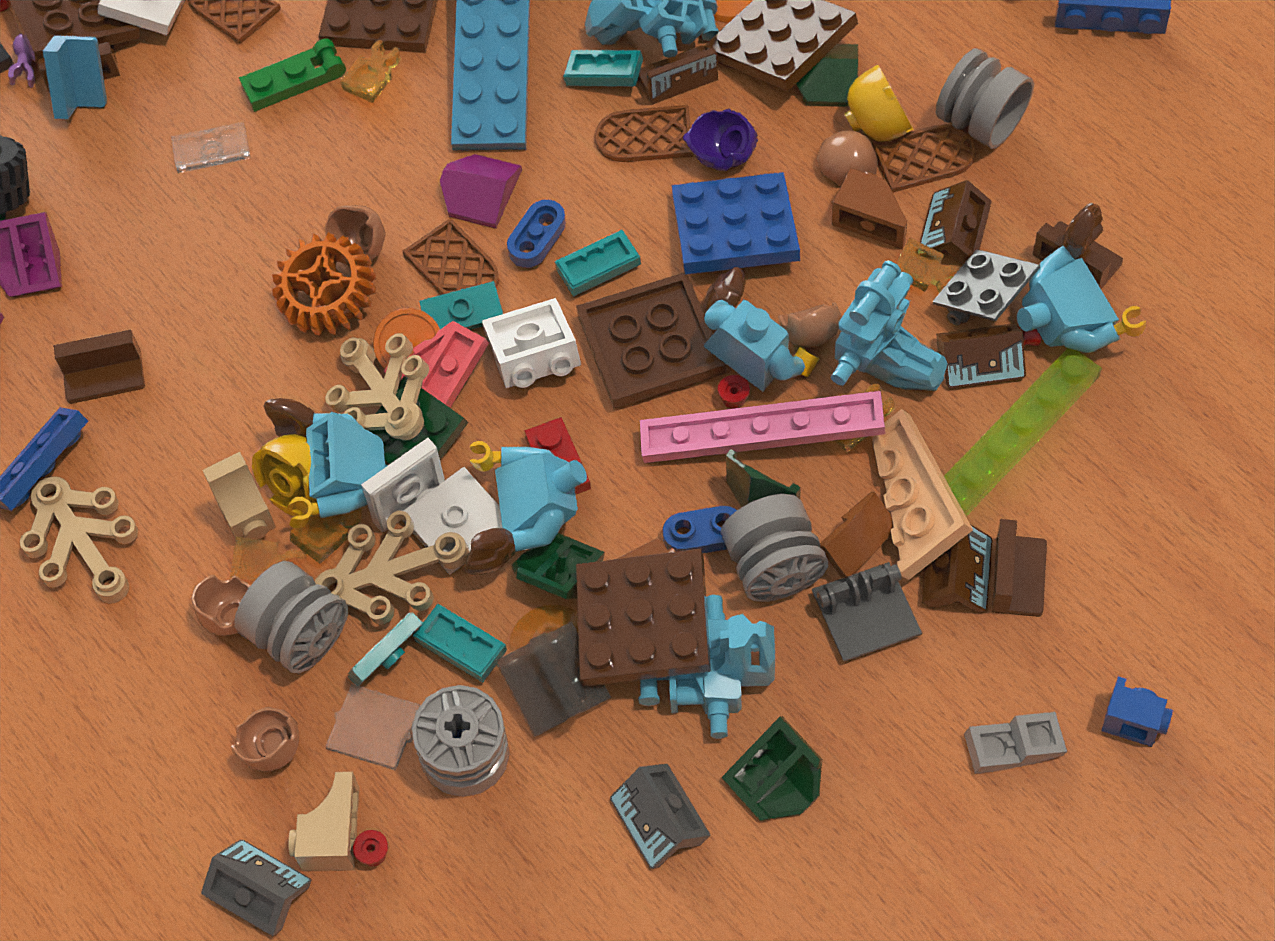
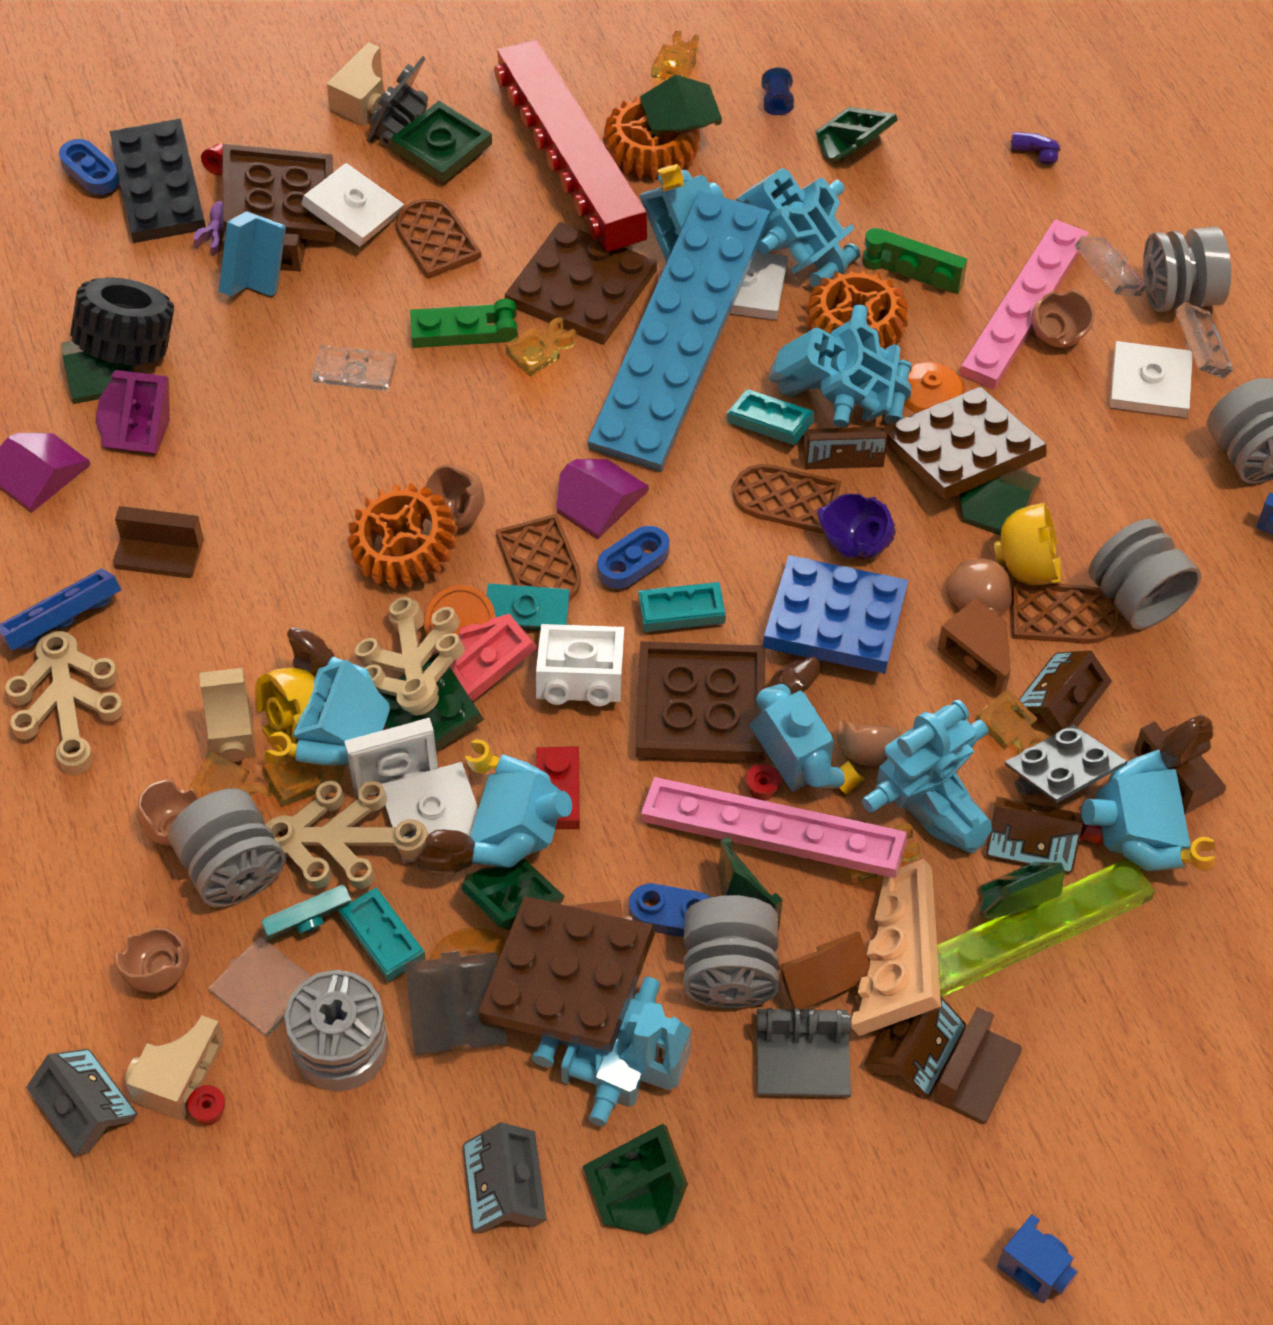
camera: 15 degrees right, 5 degrees down
light grey slope [964,712,1067,774] -> none
none -> dark green slope [979,862,1065,919]

